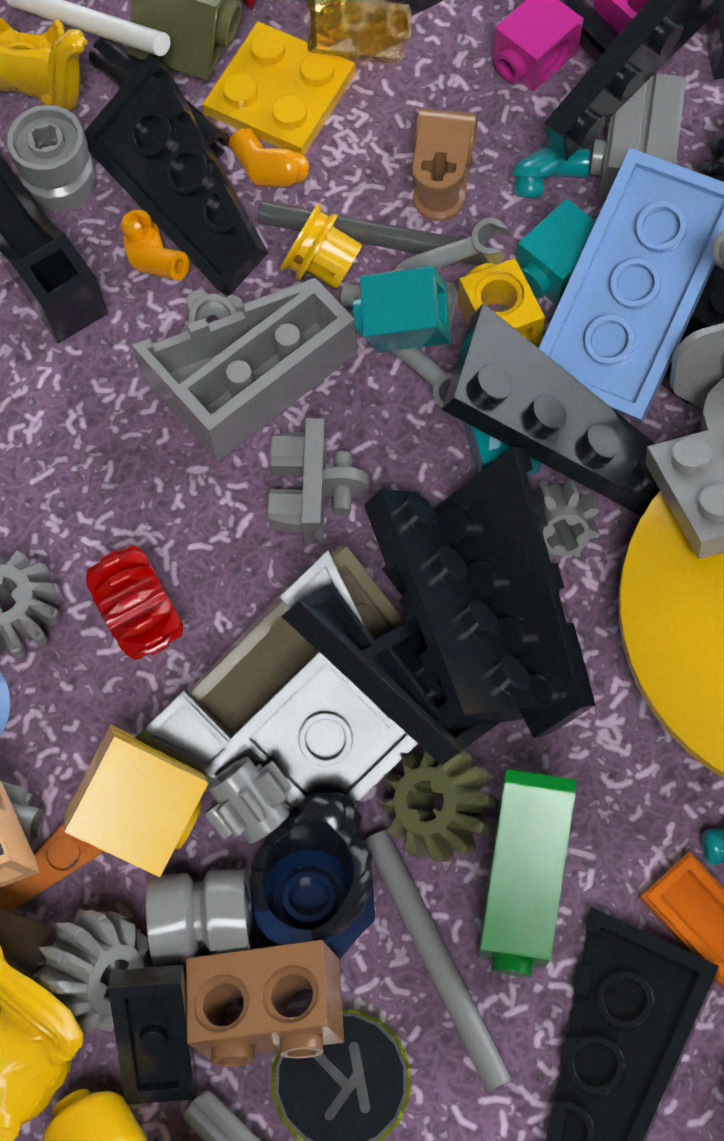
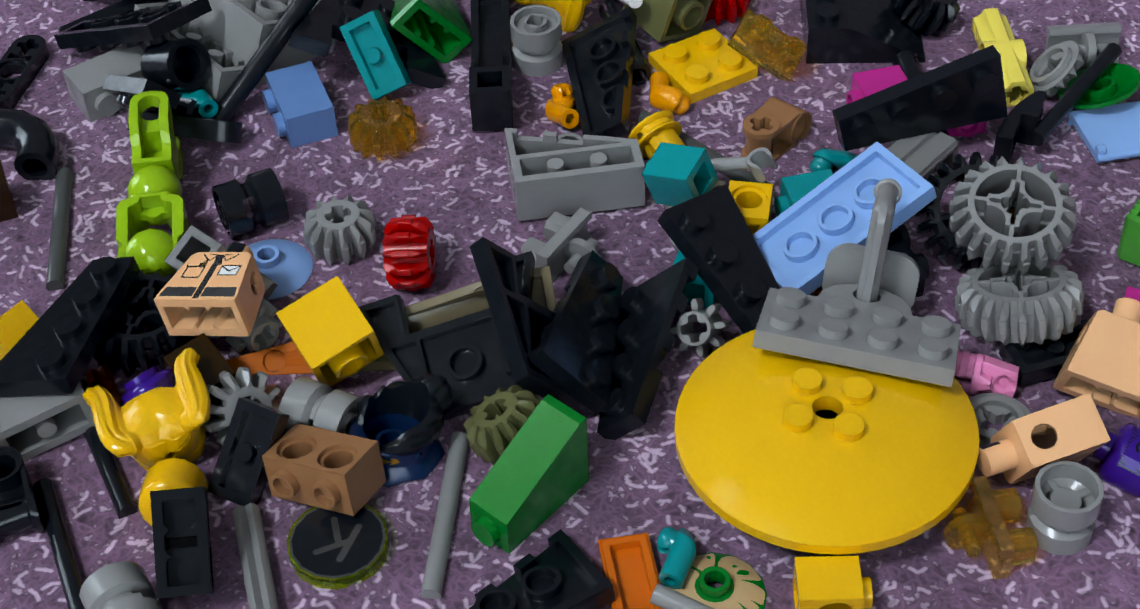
camera: 30 degrees right, 25 degrees down
light grey gear [204,757,292,844] -> none

